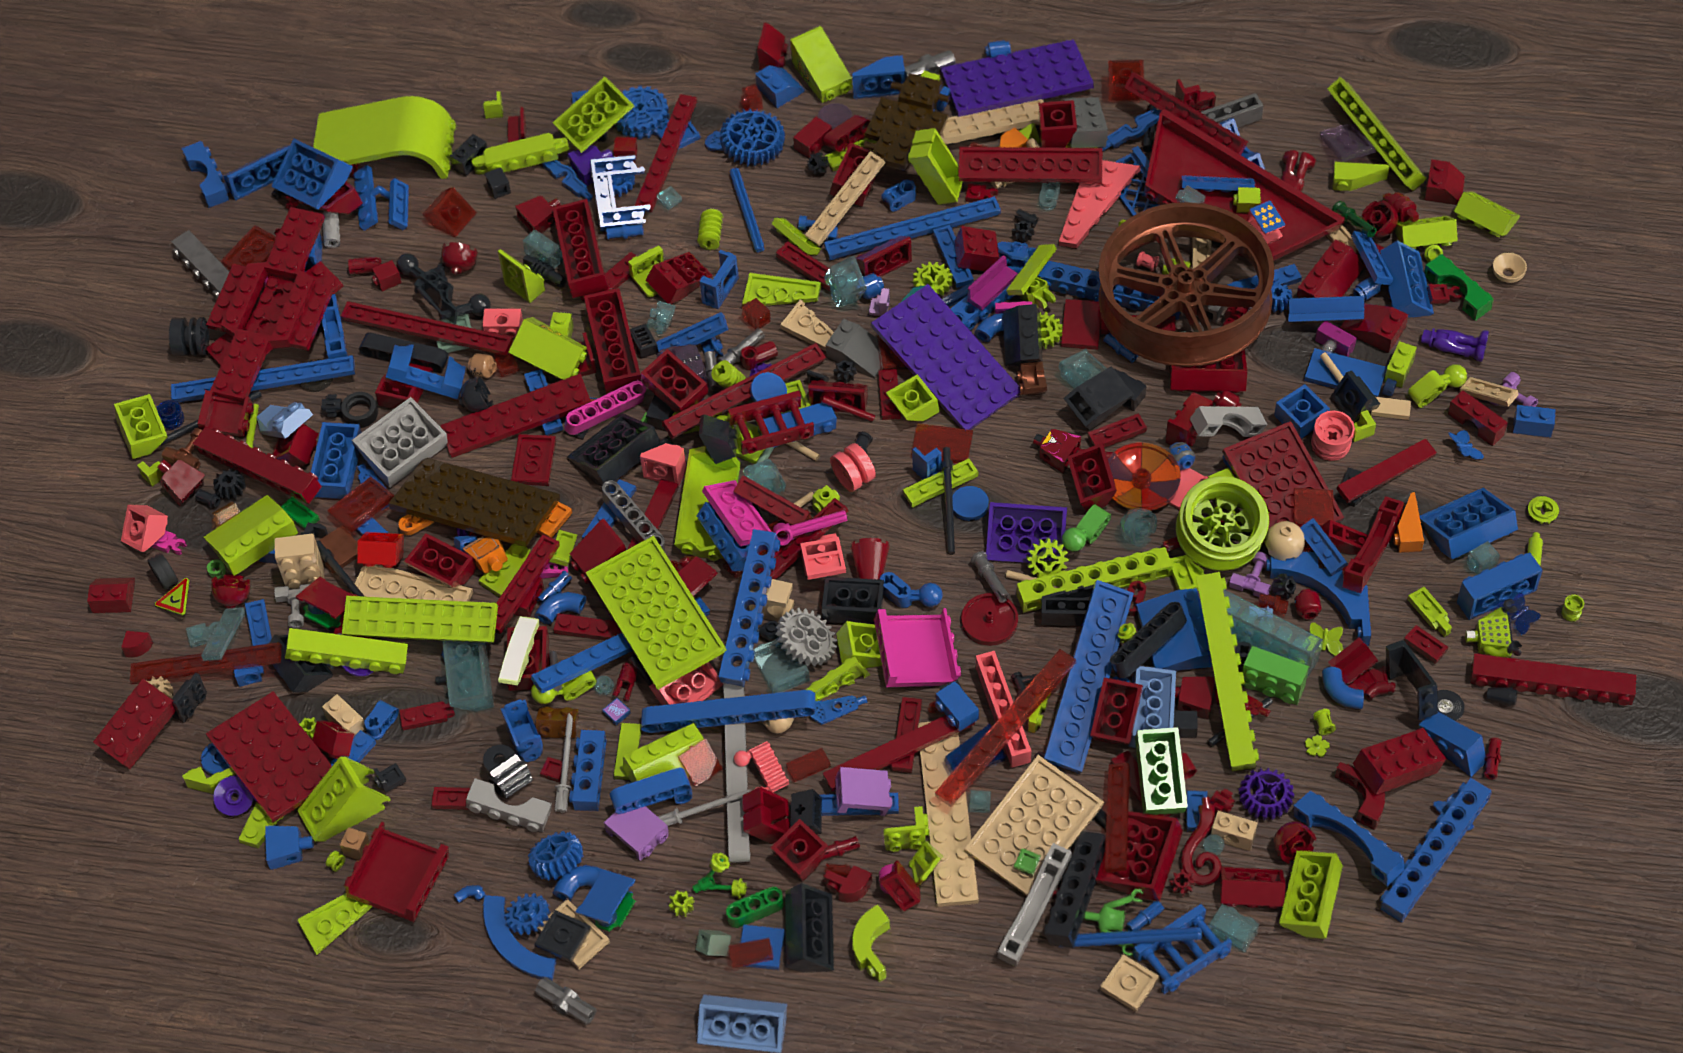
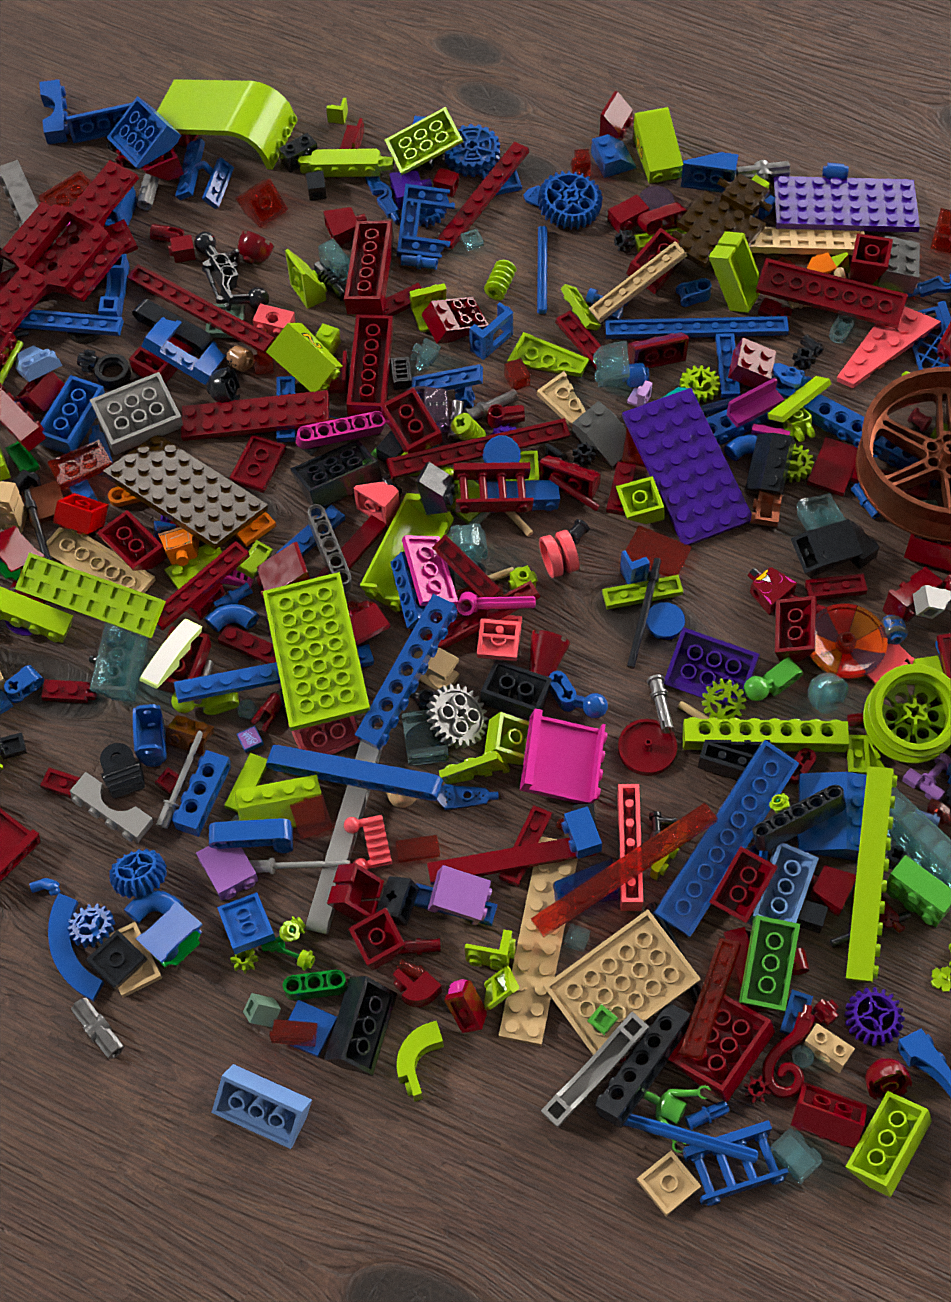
camera: 15 degrees right, 5 degrees up
none -> blue plate [217,893,275,954]

